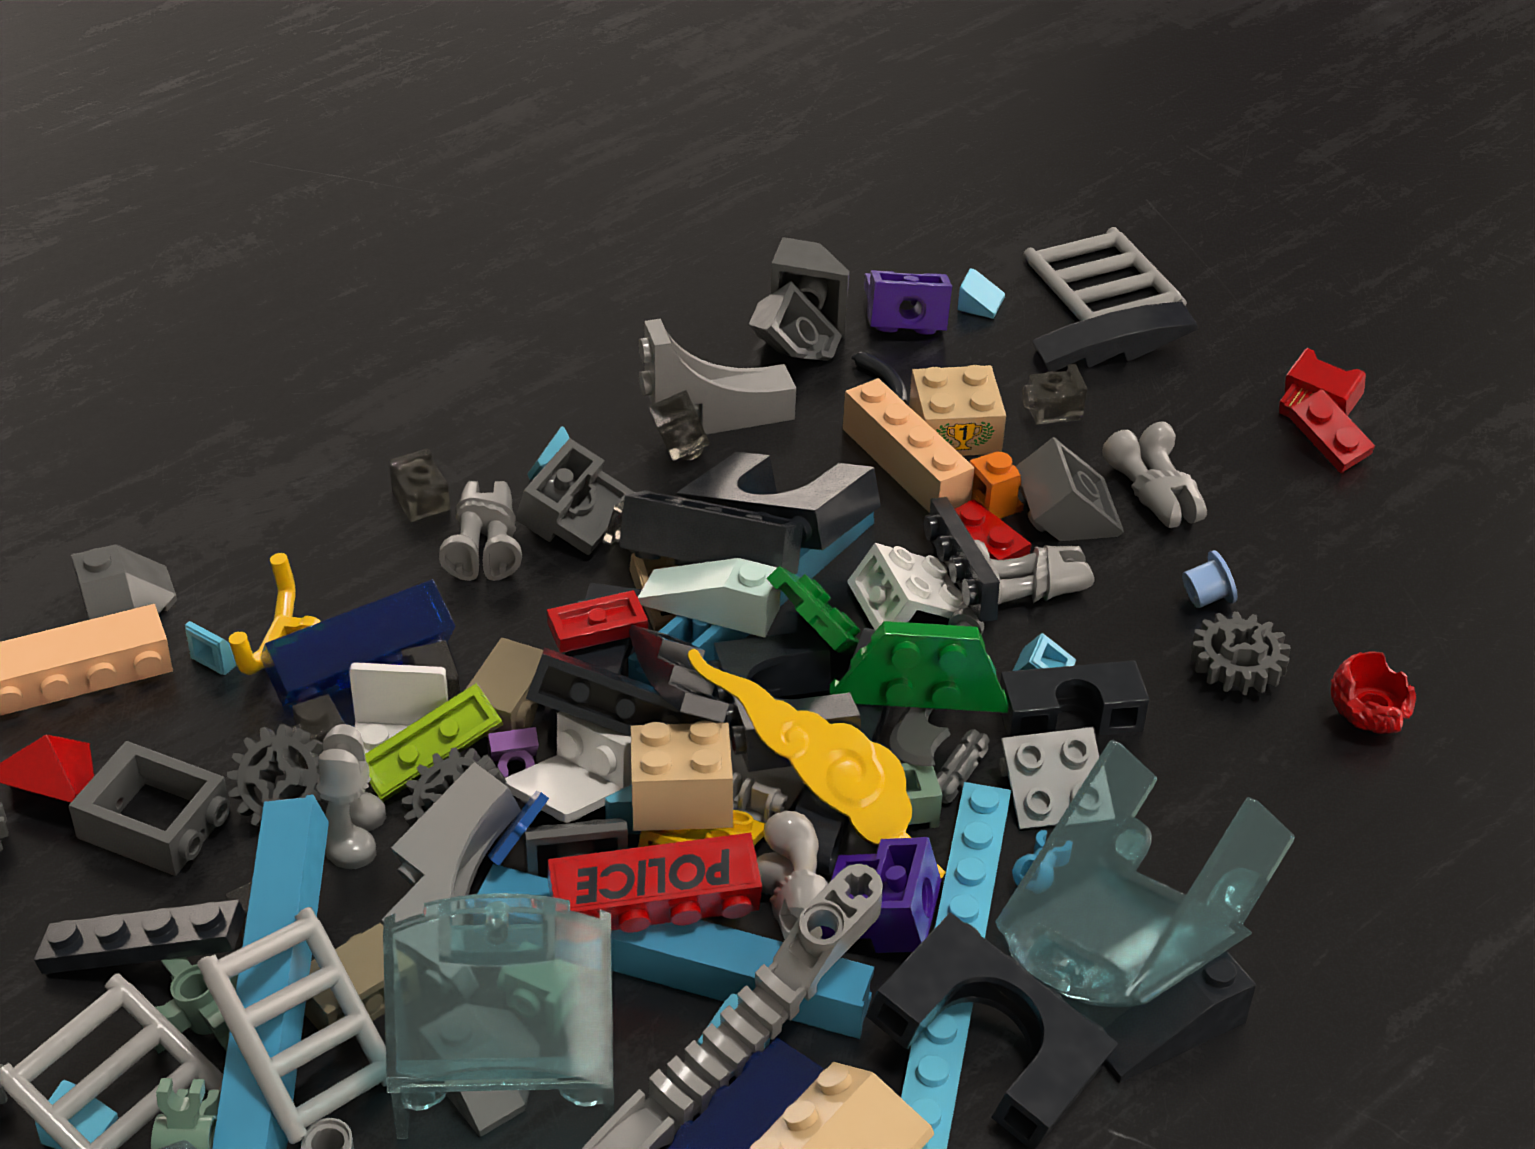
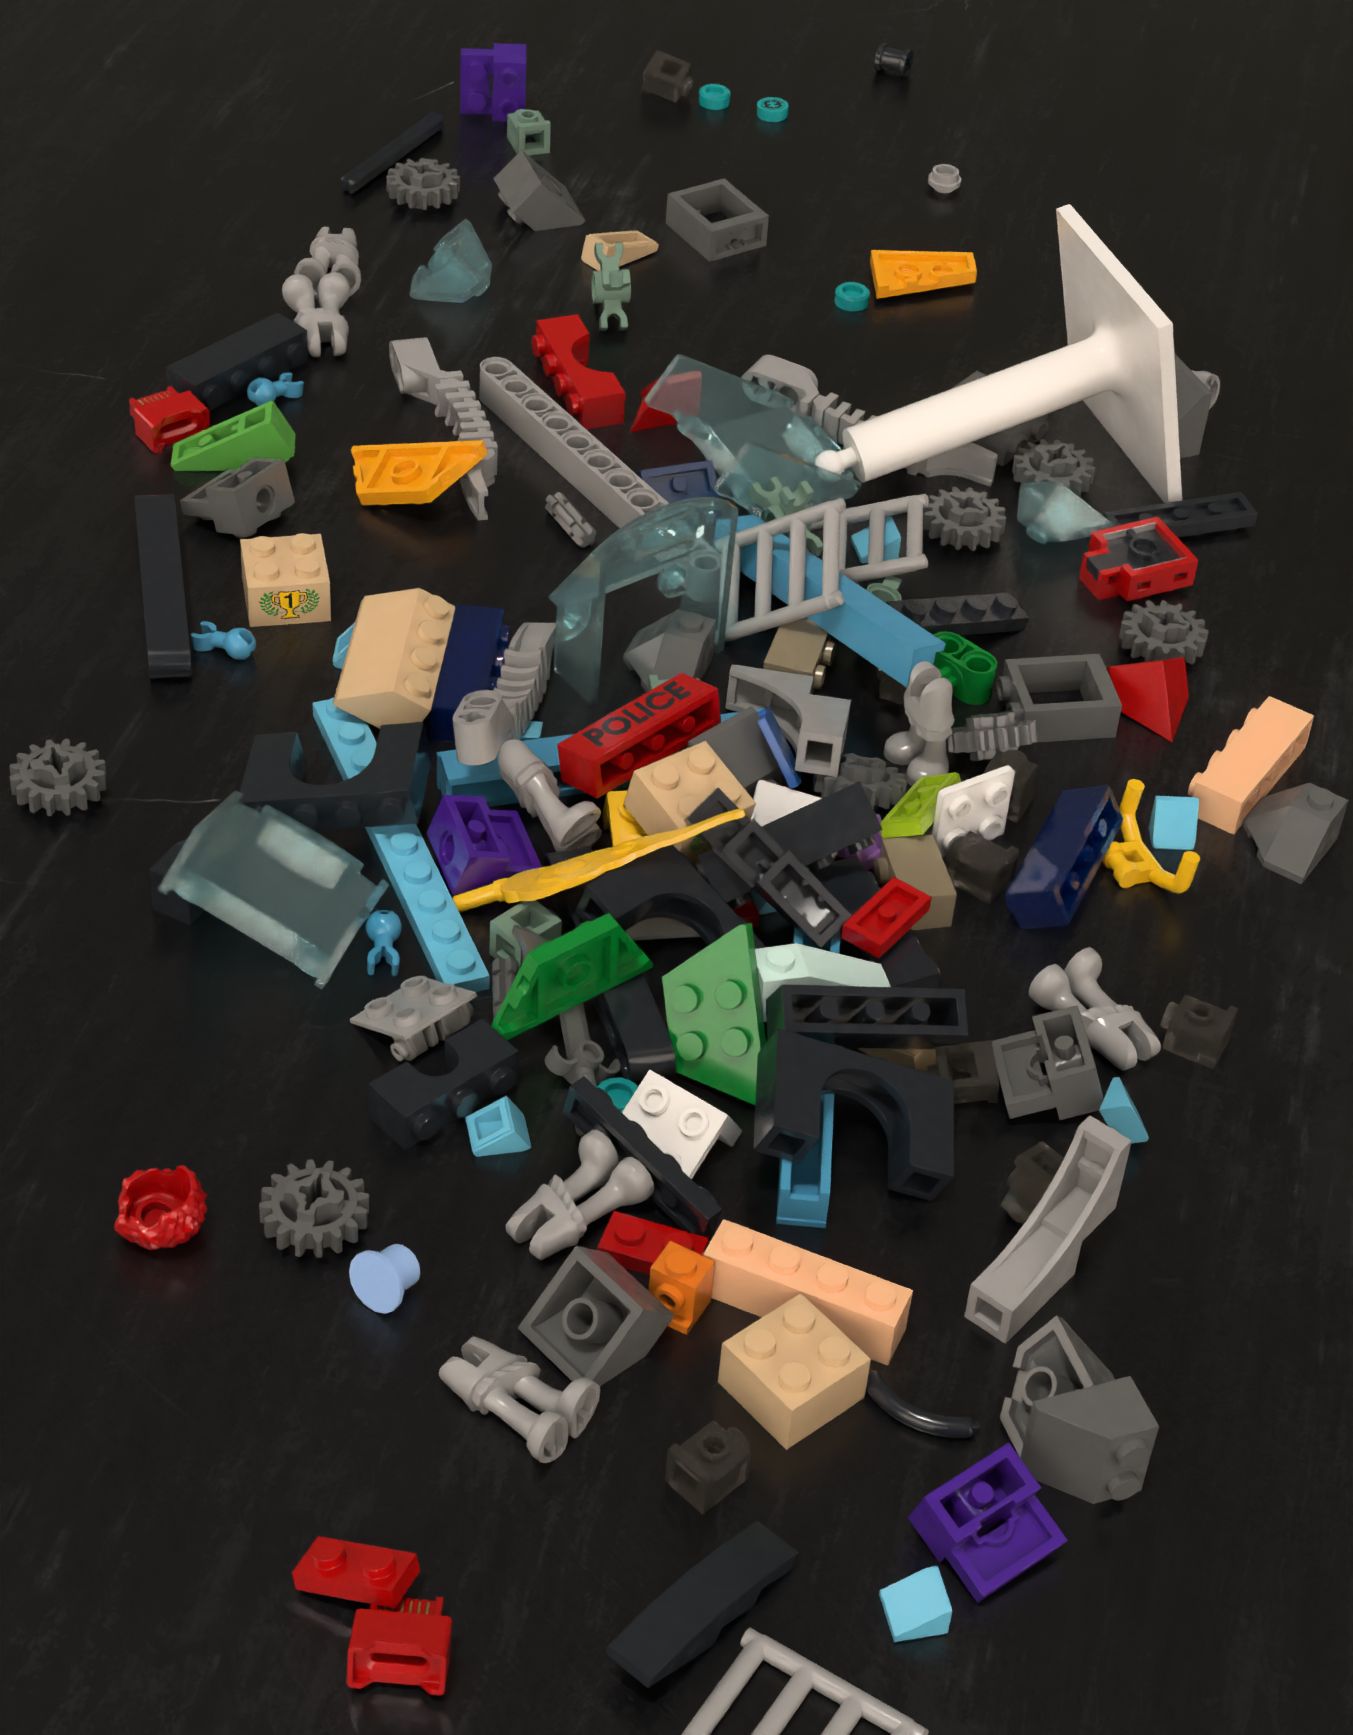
camera: 145 degrees right, 0 degrees up
none -> green beam [933,631,997,705]

